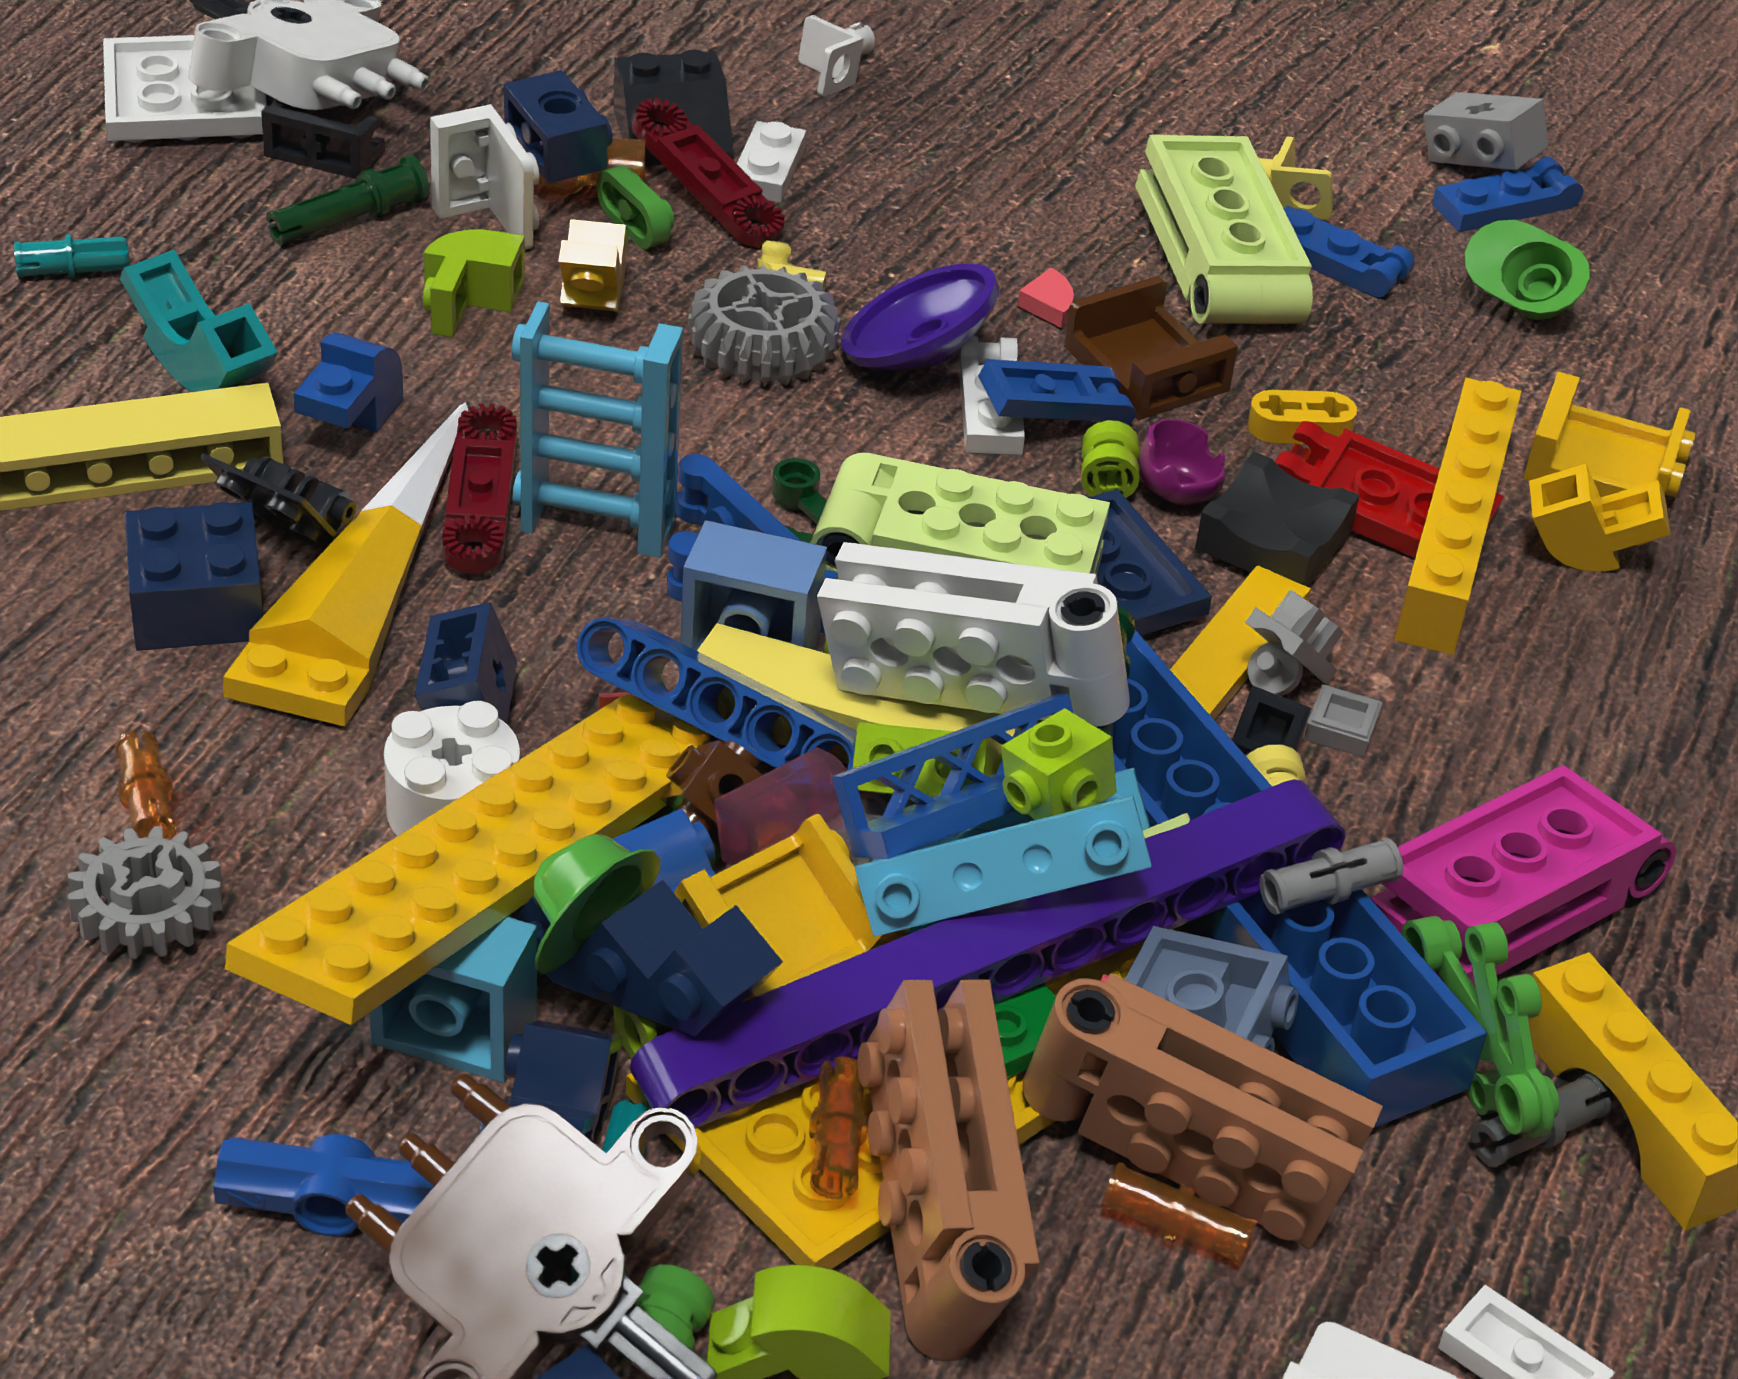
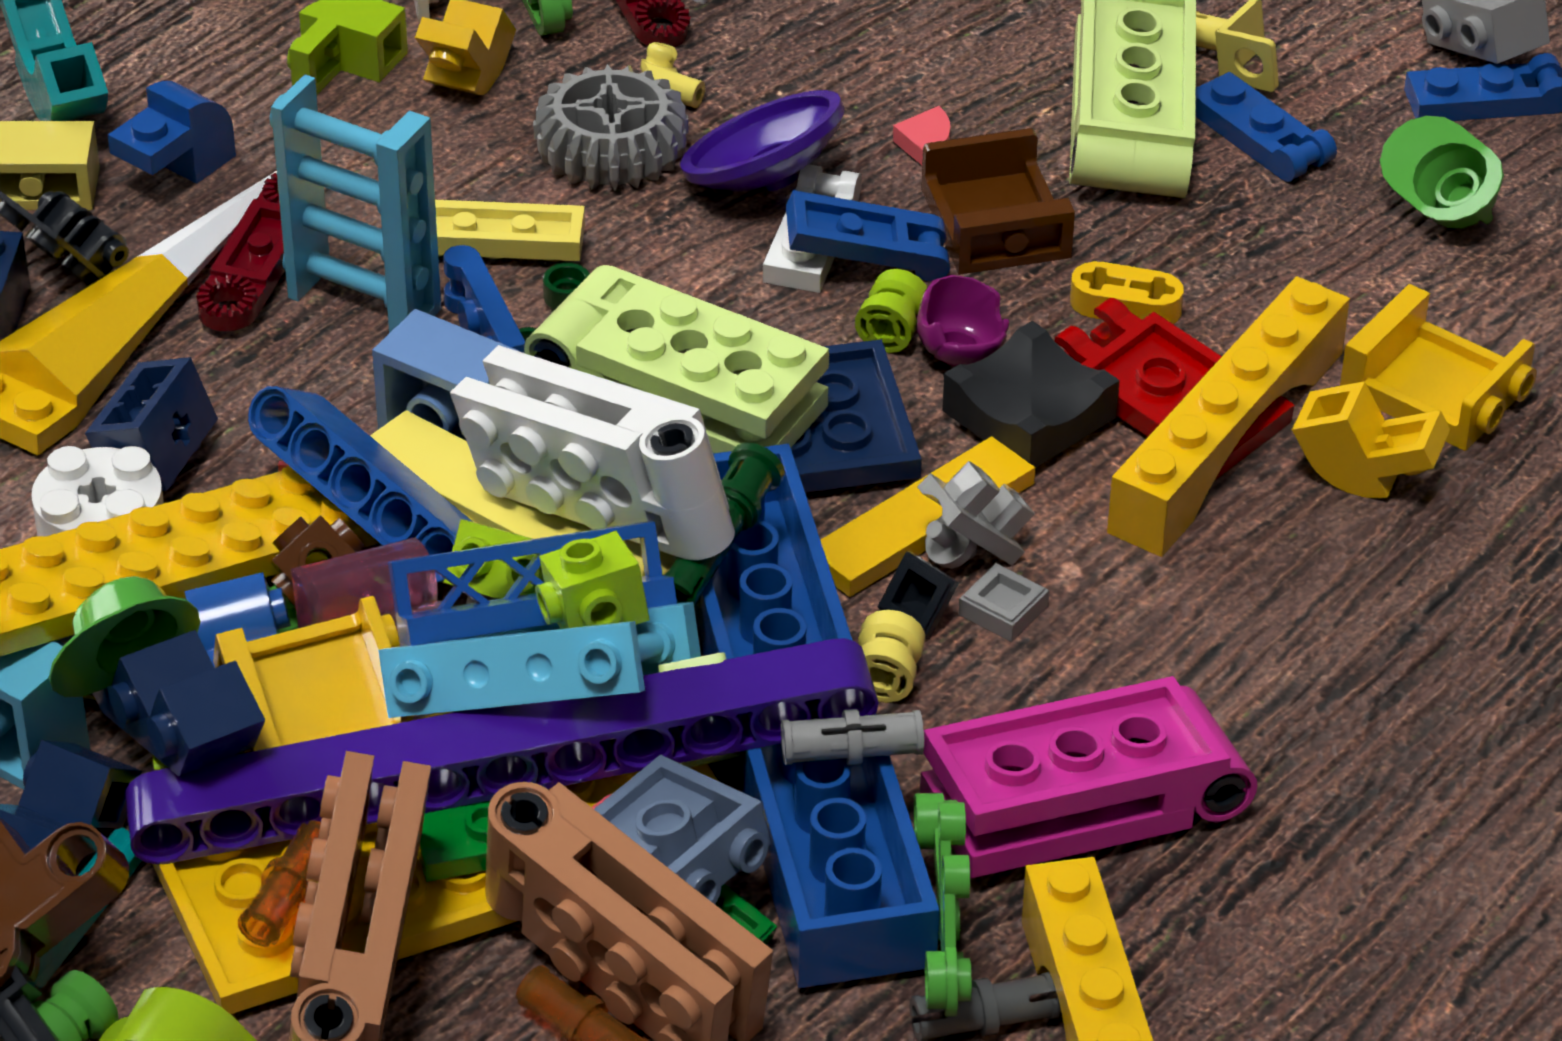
camera: 20 degrees right, 0 degrees up
none -> light yellow plate [435,200,585,262]

